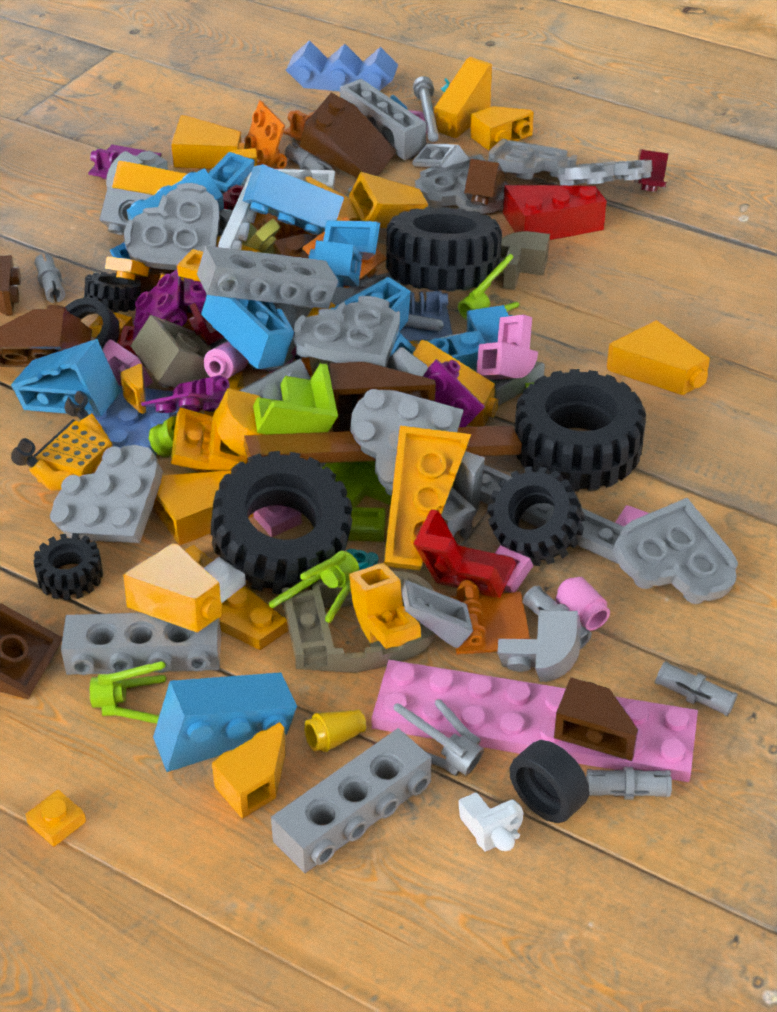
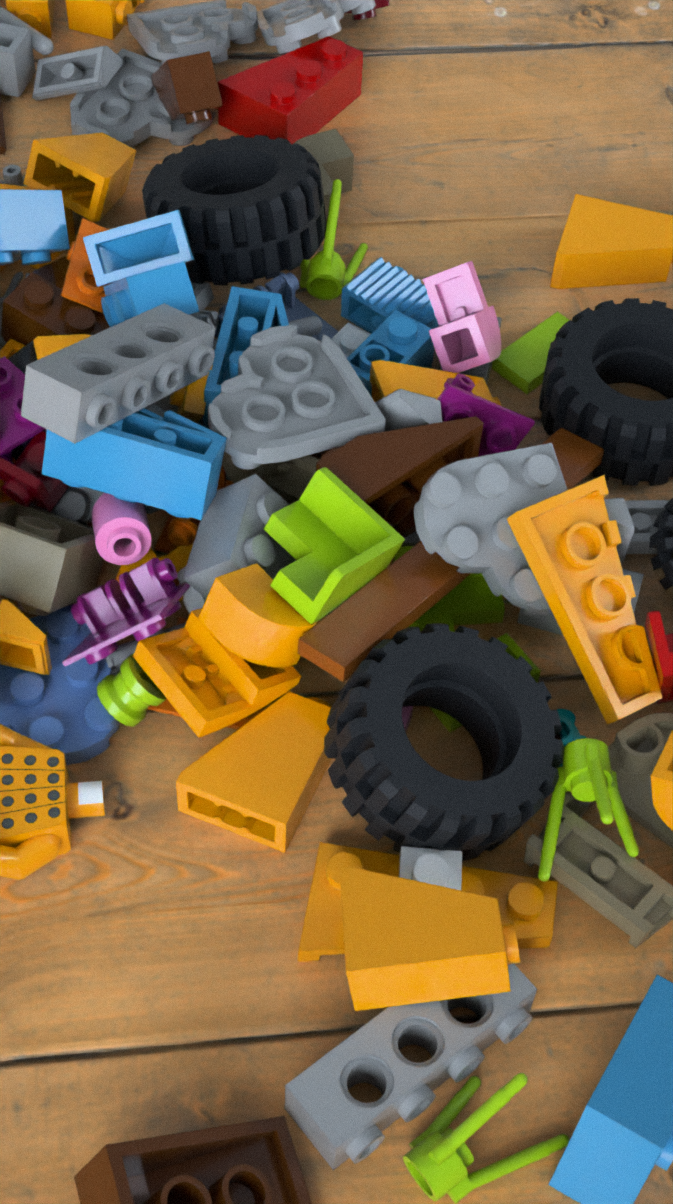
camera: 40 degrees left, 10 degrees up
black tyre [33,533,103,600] -> none
light grey plate [50,445,163,543] -> none

